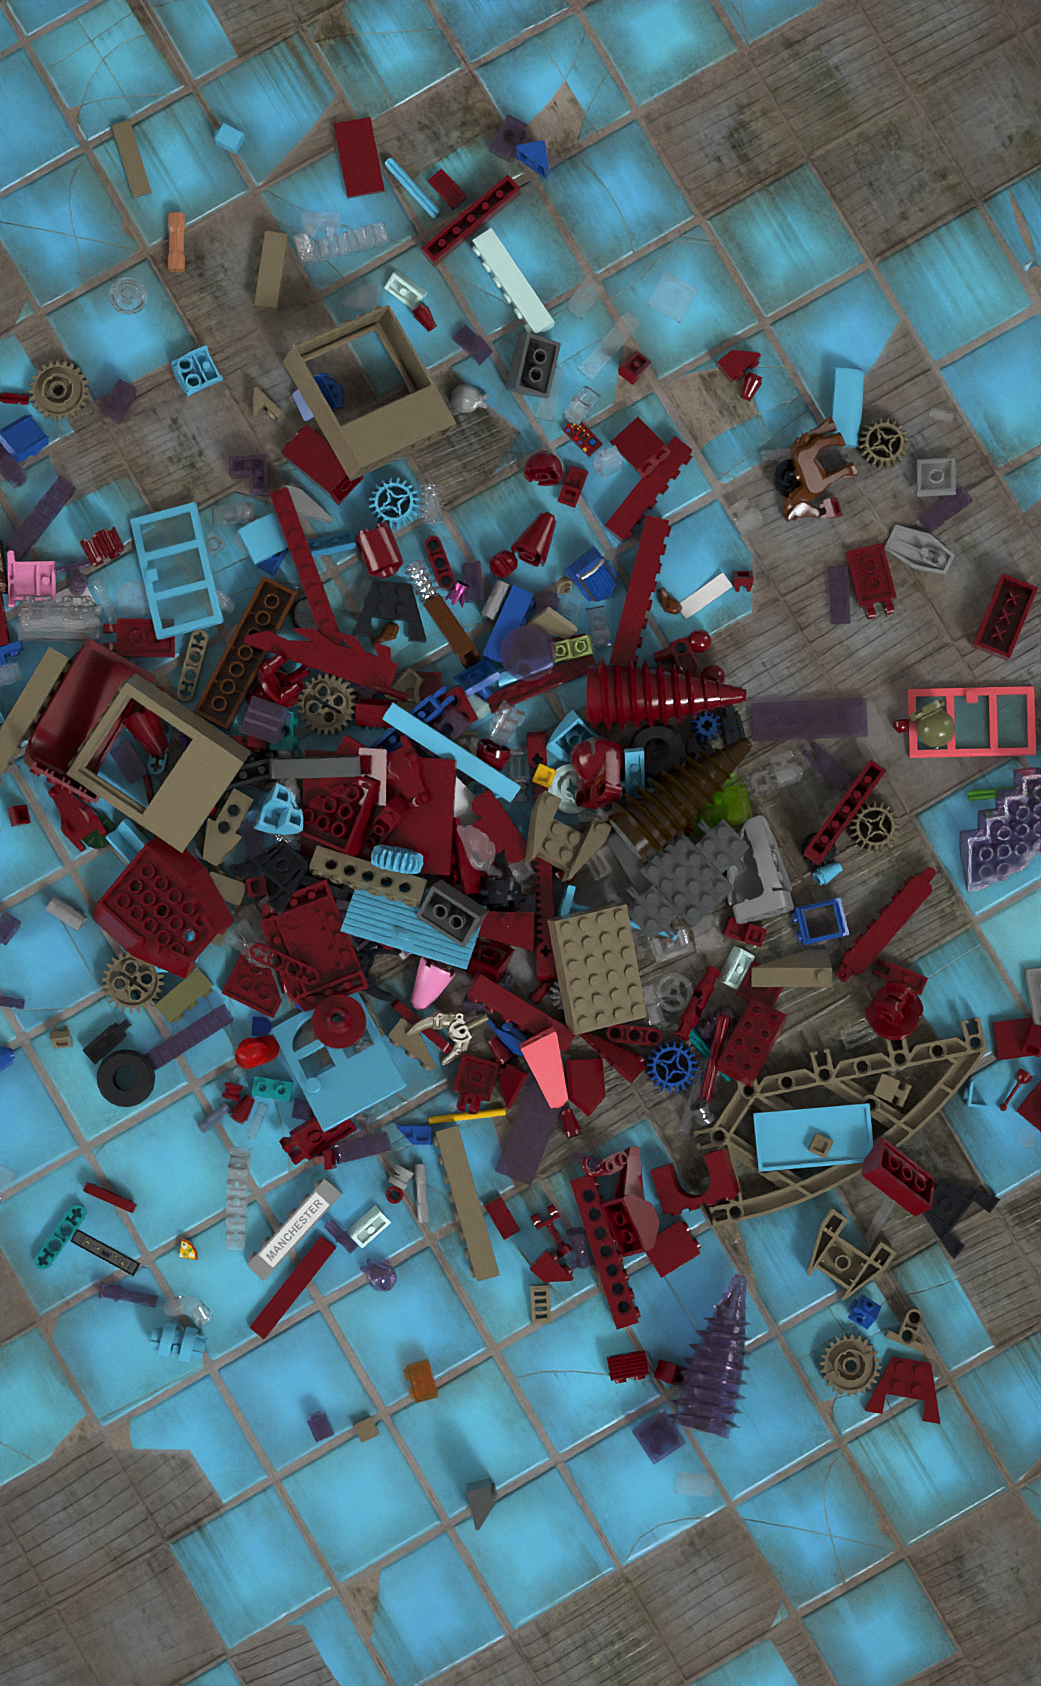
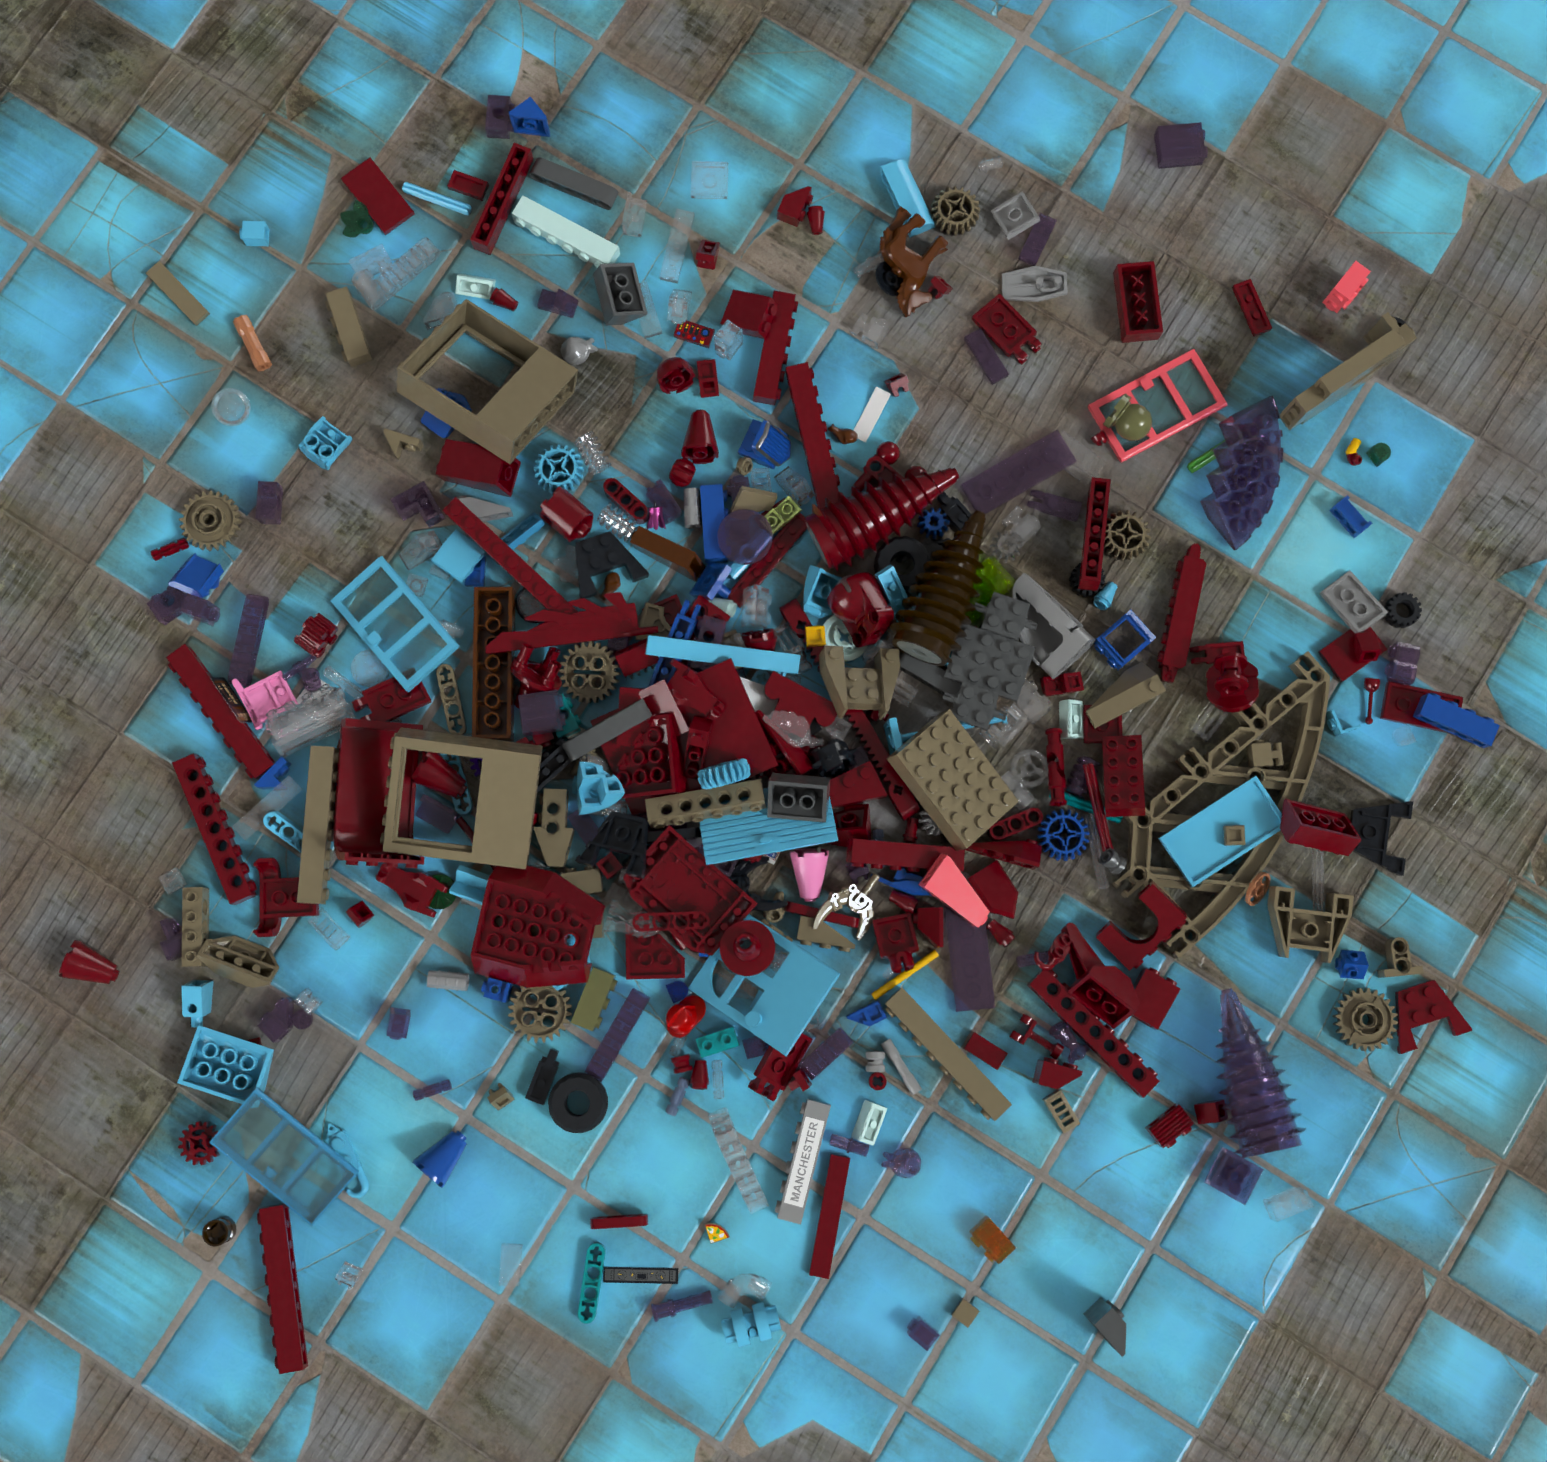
camera: 30 degrees left, 5 degrees down
none -> clear green plate [340,200,374,238]
none -> blue brick [481,978,513,1003]
none -> dark grey beam [529,157,619,210]
none -> dark tan animal [763,891,785,923]
none -> nougat wheel [1244,871,1271,906]

